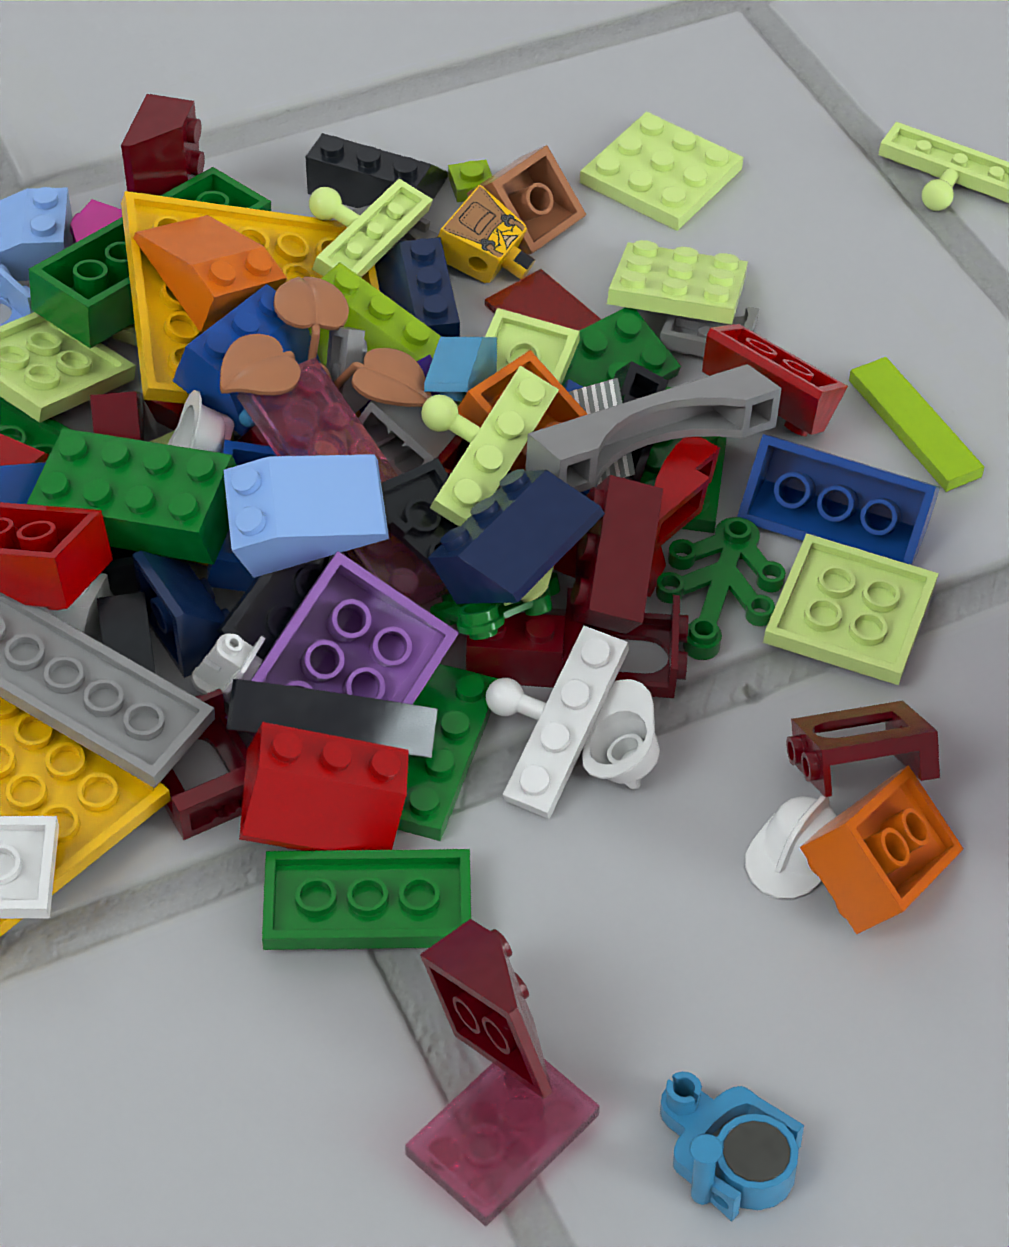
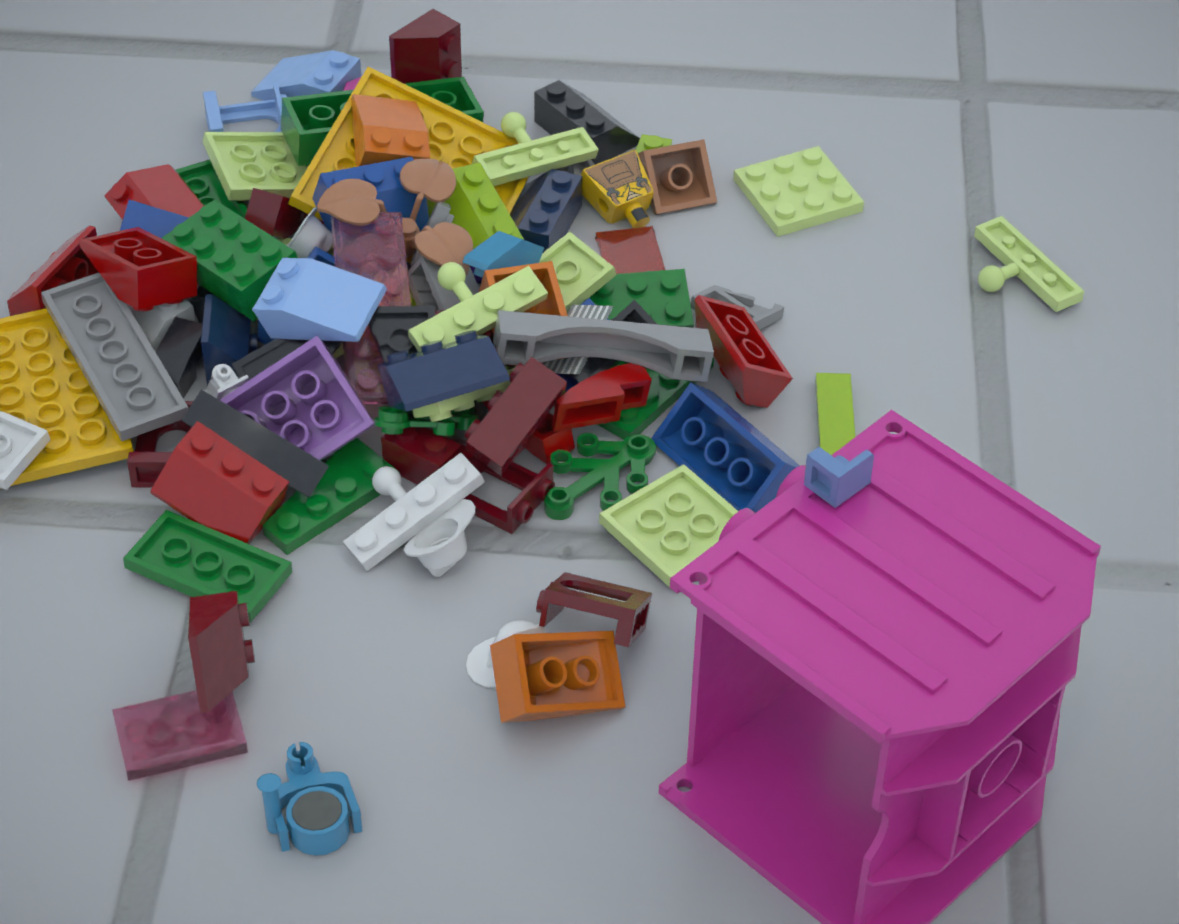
camera: 30 degrees right, 5 degrees down
yellowish green plate [607,240,748,325] -> none

